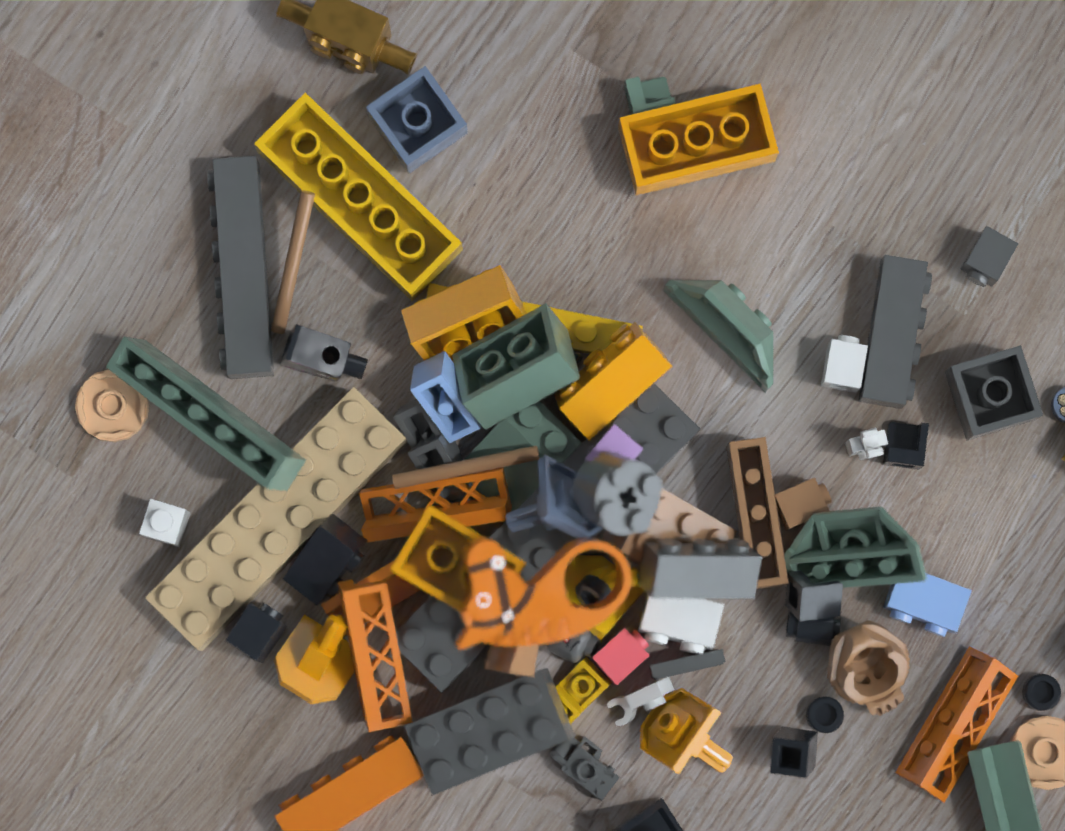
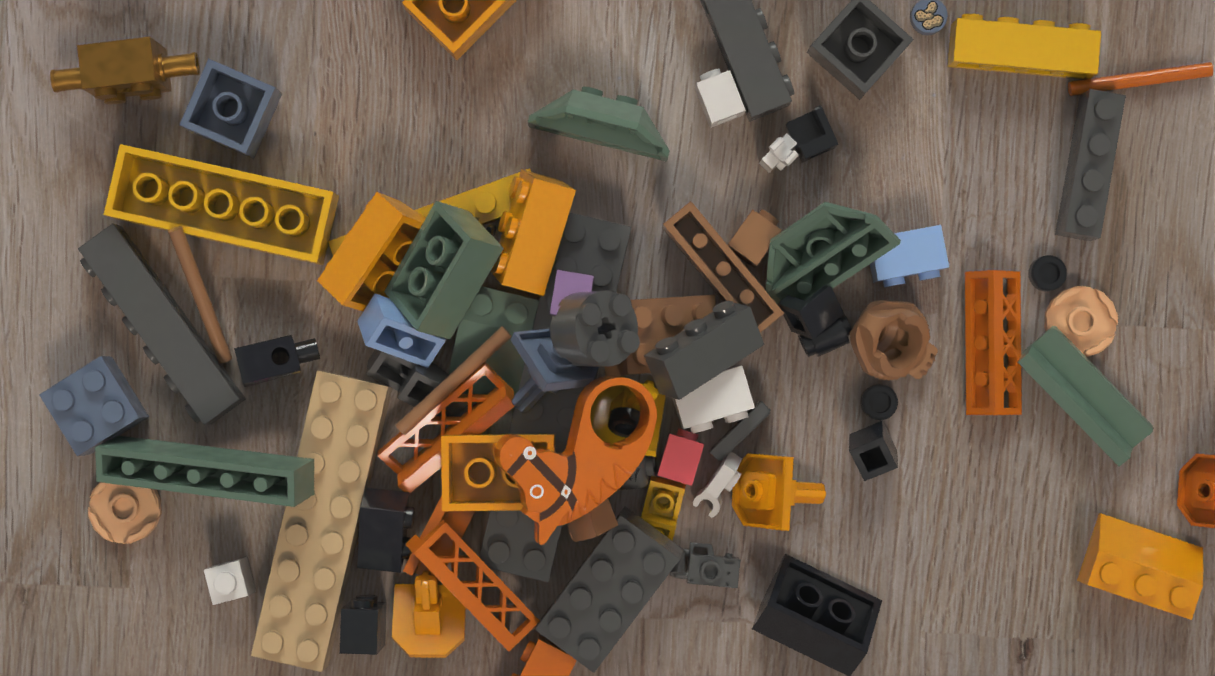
camera: 25 degrees left, 5 degrees up
none -> sand blue brick [39,356,149,456]

